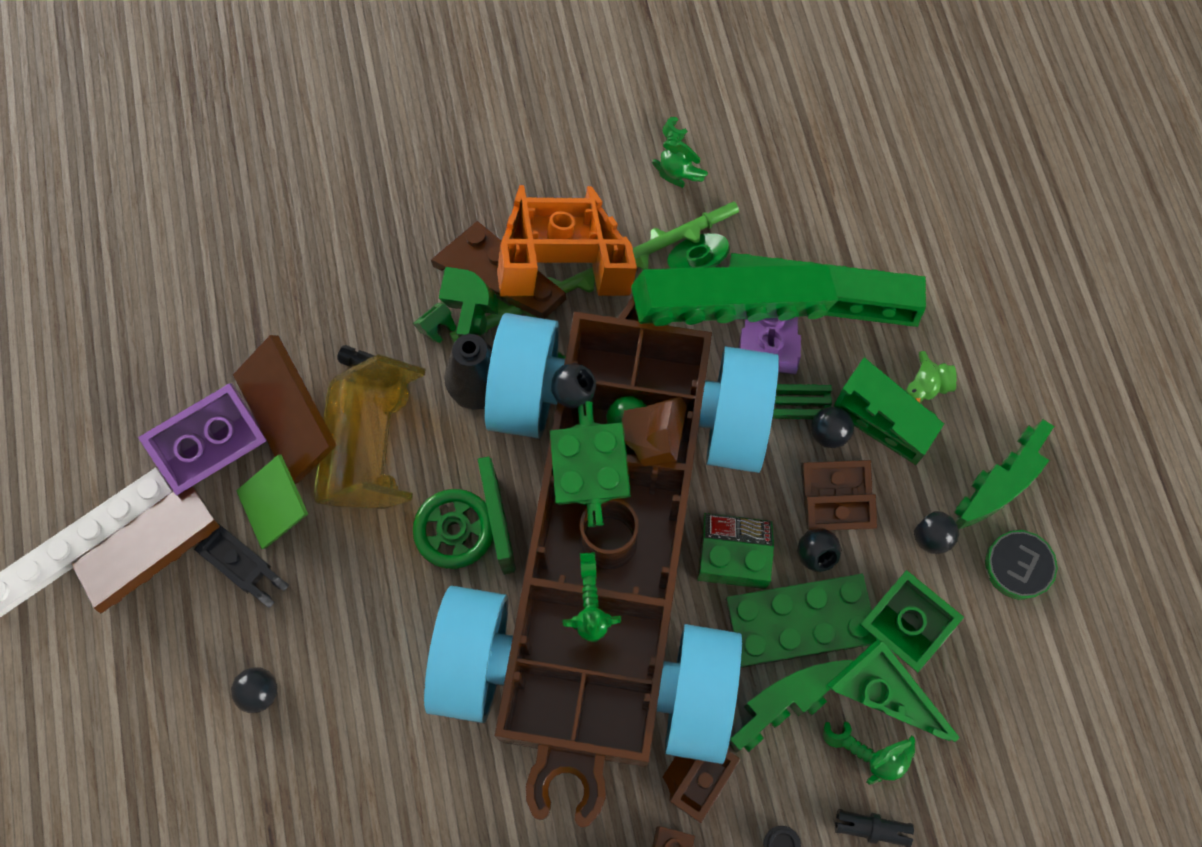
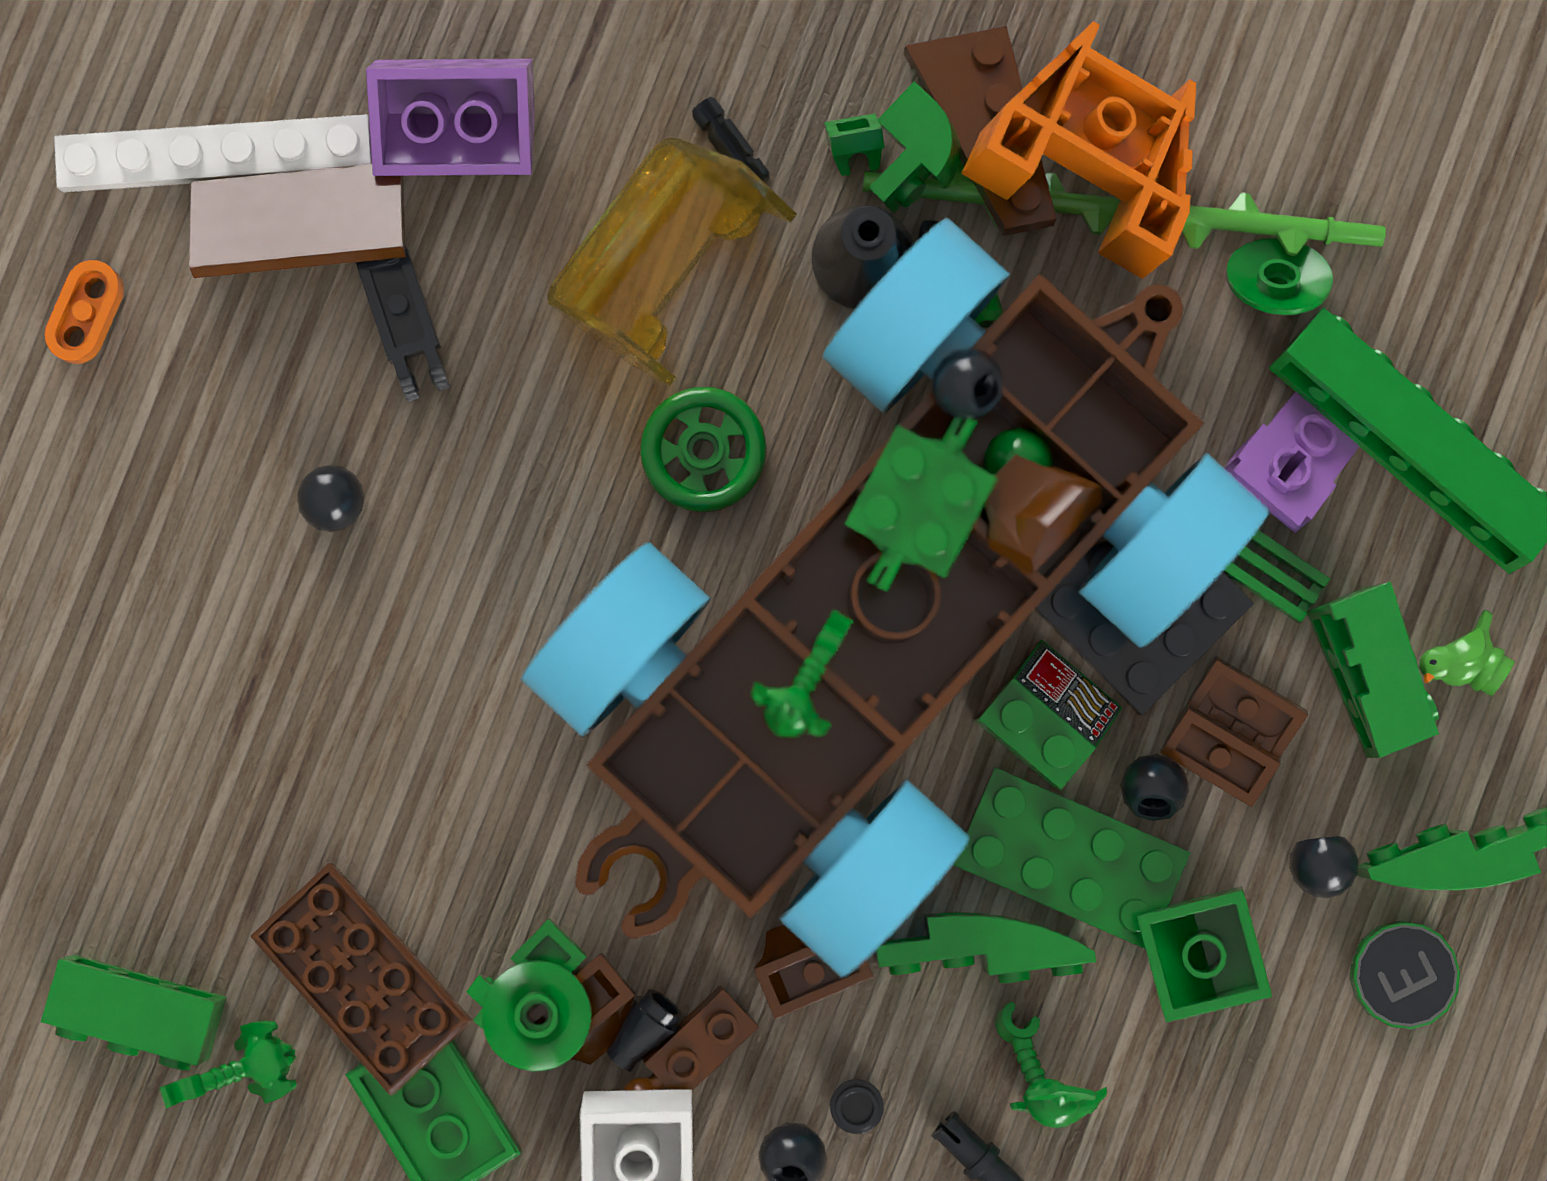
camera: 30 degrees right, 15 degrees up
reddish brown tile [233,335,337,484] -> none
bright green piece [236,455,308,549] -> none
green tile [477,456,516,575] -> none
green brick [631,264,838,326] -> none
green piece [652,117,708,188] -> none
black piece [811,406,854,449] -> none
green wing [827,639,960,742] -> none
none -> orange plate [45,260,124,364]
none -> black plate [1034,540,1254,715]

